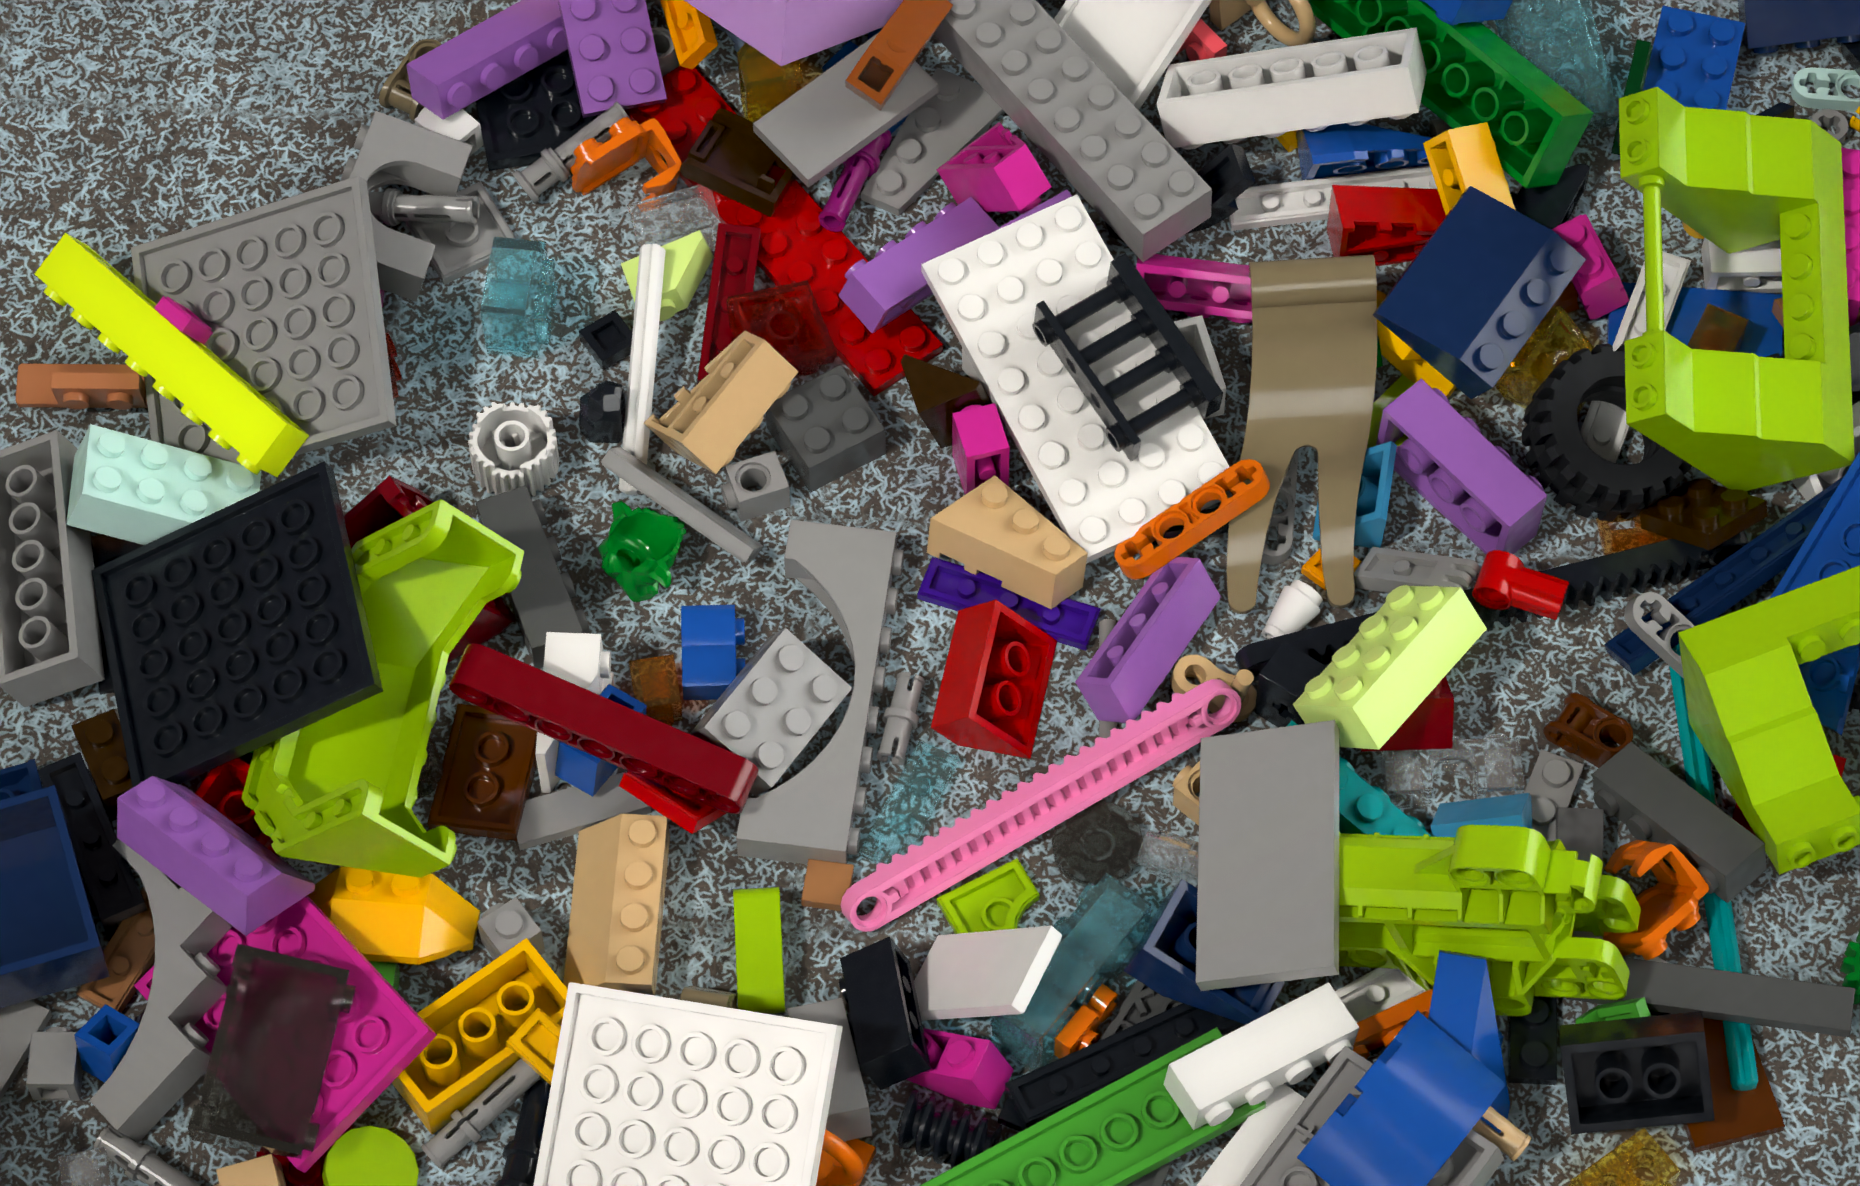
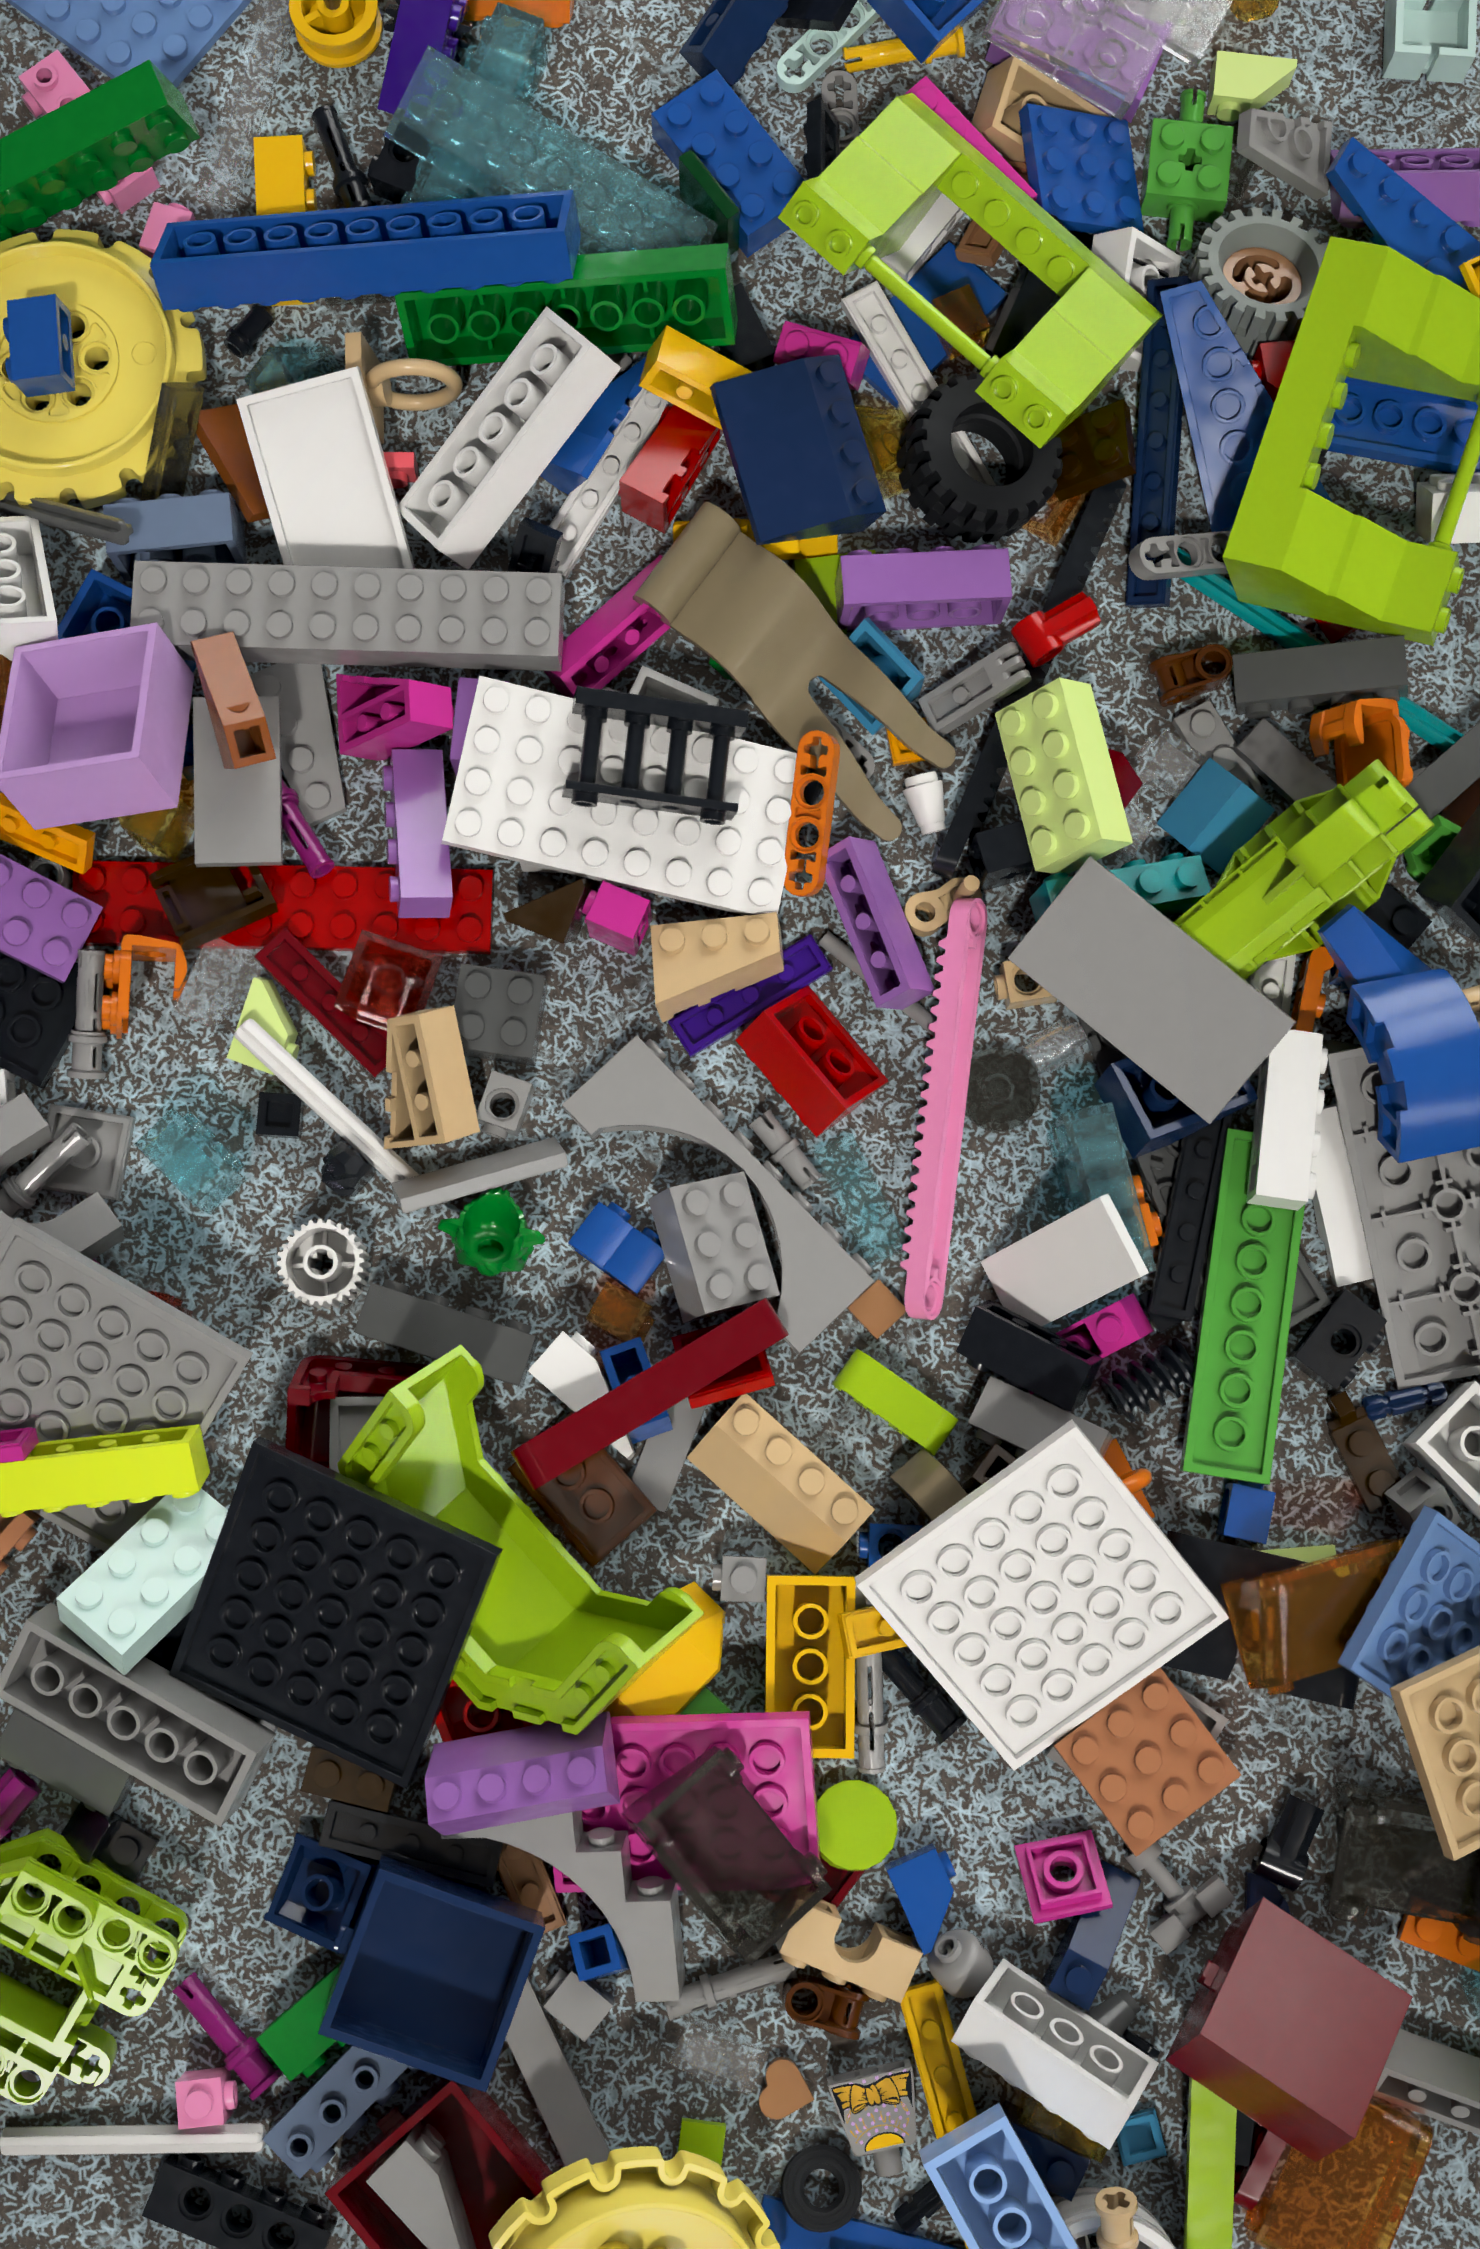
camera: 55 degrees left, 20 degrees up
lime tile [937,858,1040,934] -> none

